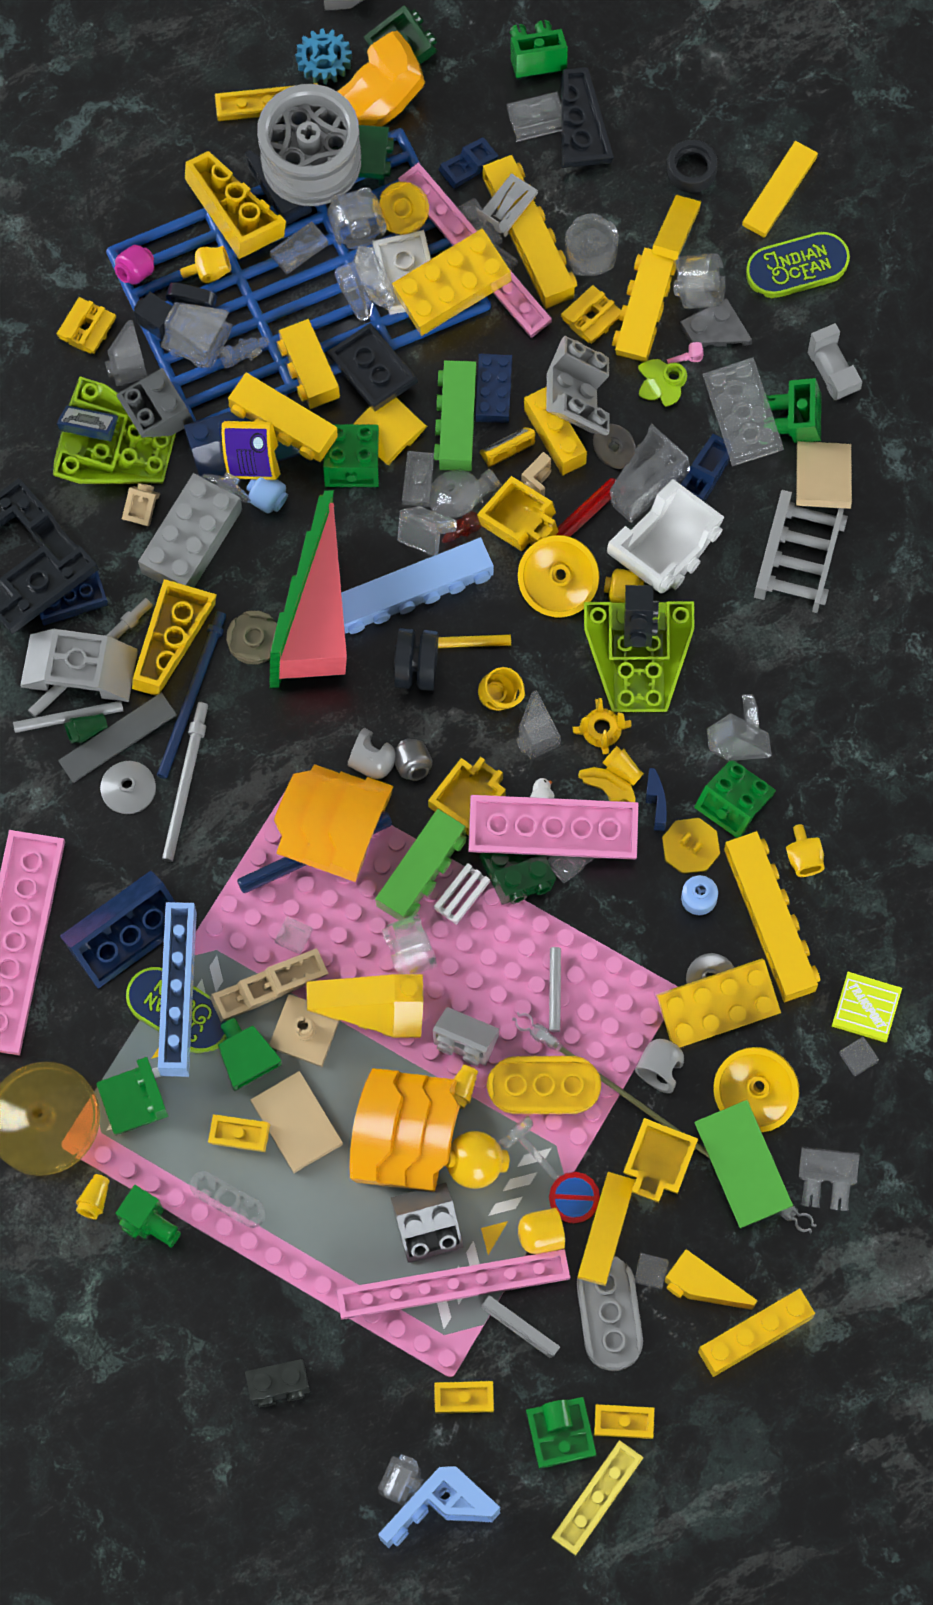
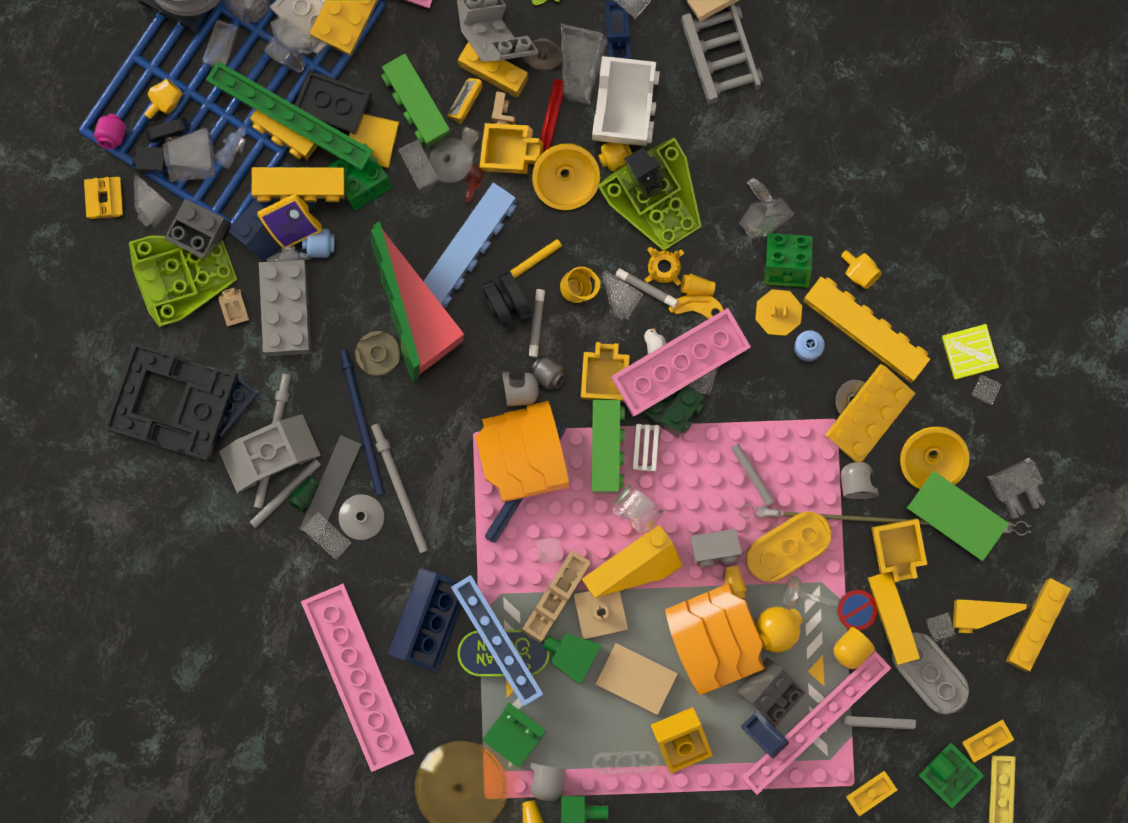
camera: 30 degrees left, 10 degrees up
slope [57,405,118,441] -> none
yellow wedge [132,579,217,696] -> none
yellow wedge [185,151,286,259] -> none
yellow plate [208,1114,270,1152] -> none
clear panel [398,506,457,555] -> none
dark blue piece [476,354,512,423] -> none
dark blue slope [645,768,667,831] -> none
none -> green plate [206,61,374,171]
none -> clear plate [302,512,351,560]
none -> light grey bar [528,289,545,358]
none -> light grey helmet [530,763,566,801]
none -> light grey bar [615,268,679,308]
none -> yellow slope [650,707,713,774]
none -> dark blue tile [741,711,789,759]

